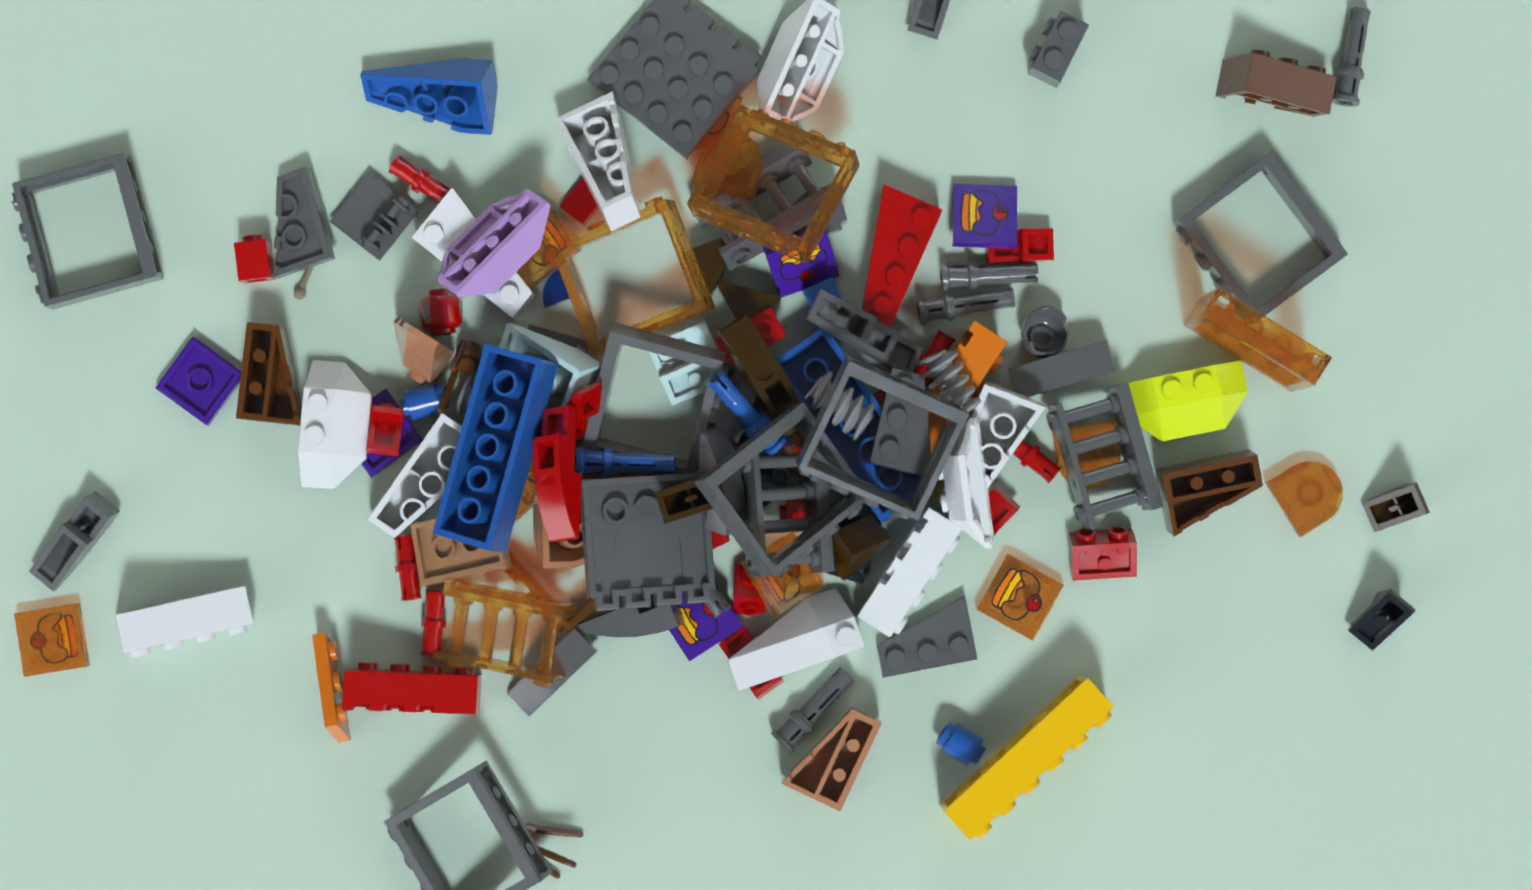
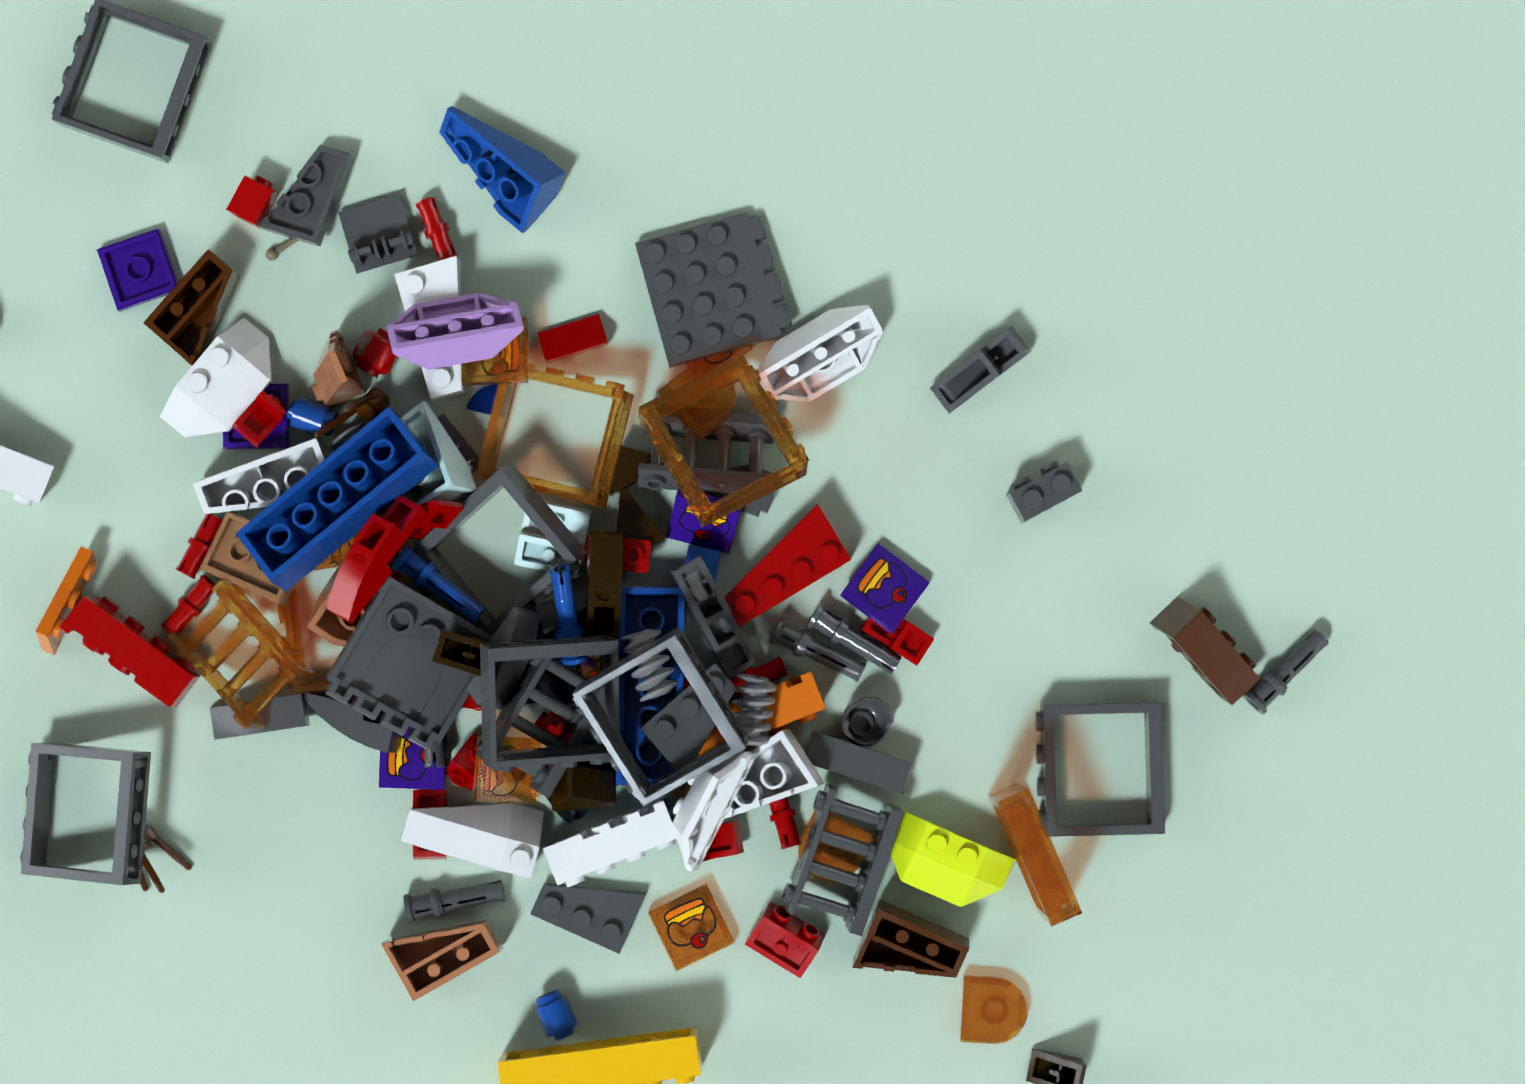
camera: 30 degrees right, 0 degrees up
white wedge [555,91,641,231] -> none

